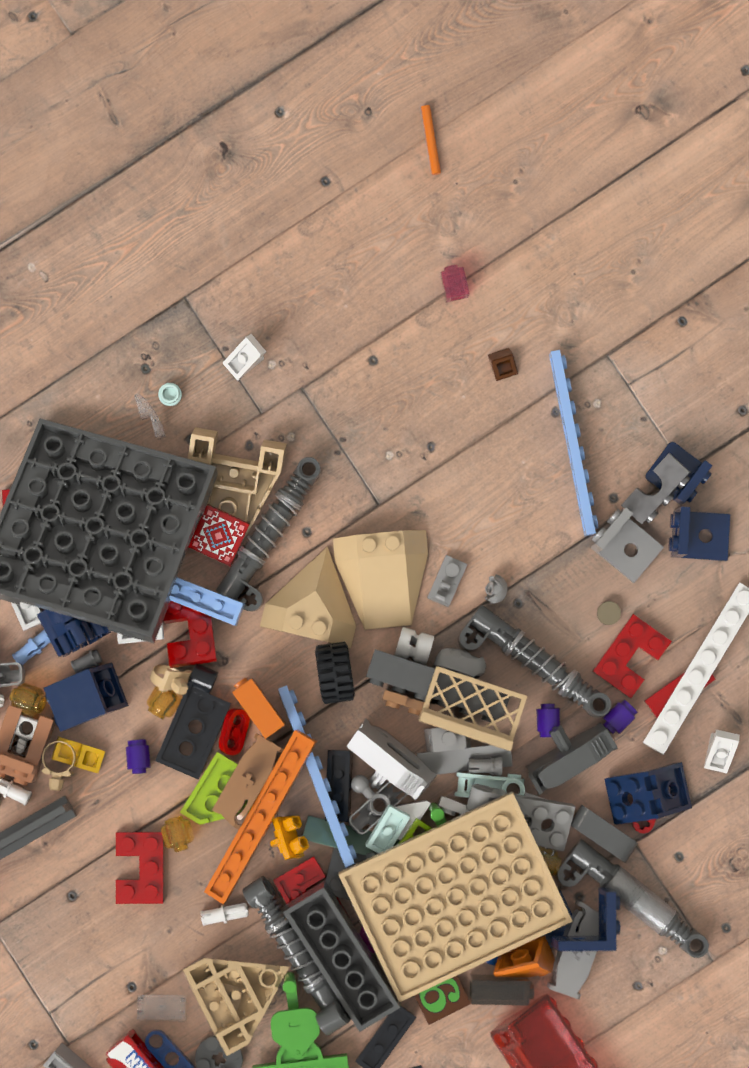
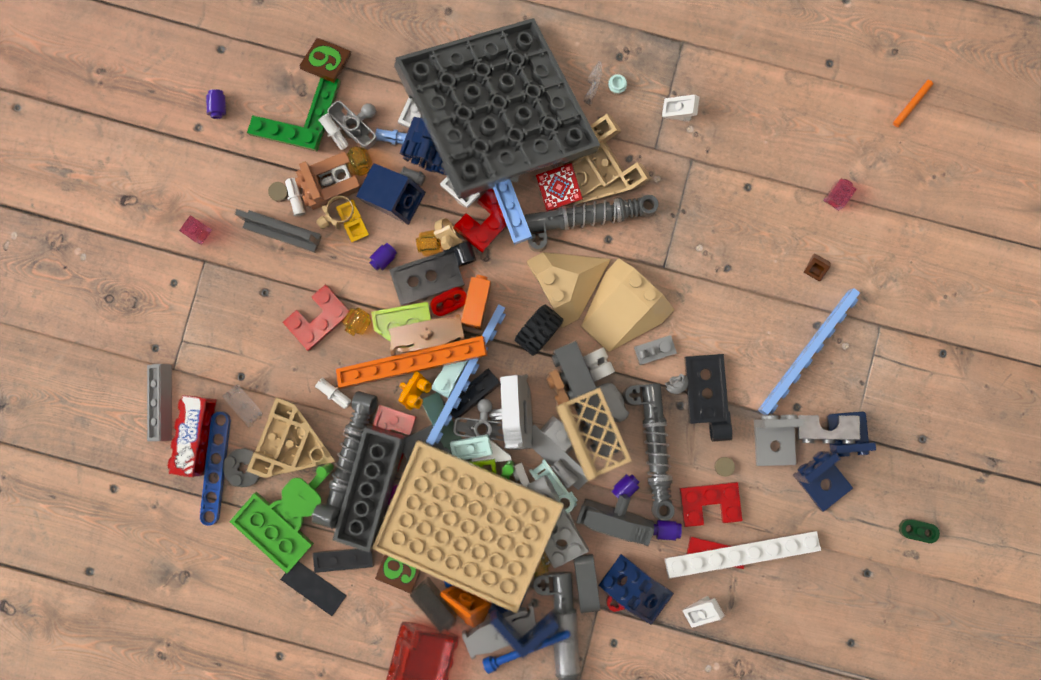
camera: 50 degrees right, 0 degrees up
none -> light aqua piece [431,360,469,398]
none -> blue piece [483,630,571,674]
none -> black hinge [684,354,733,442]

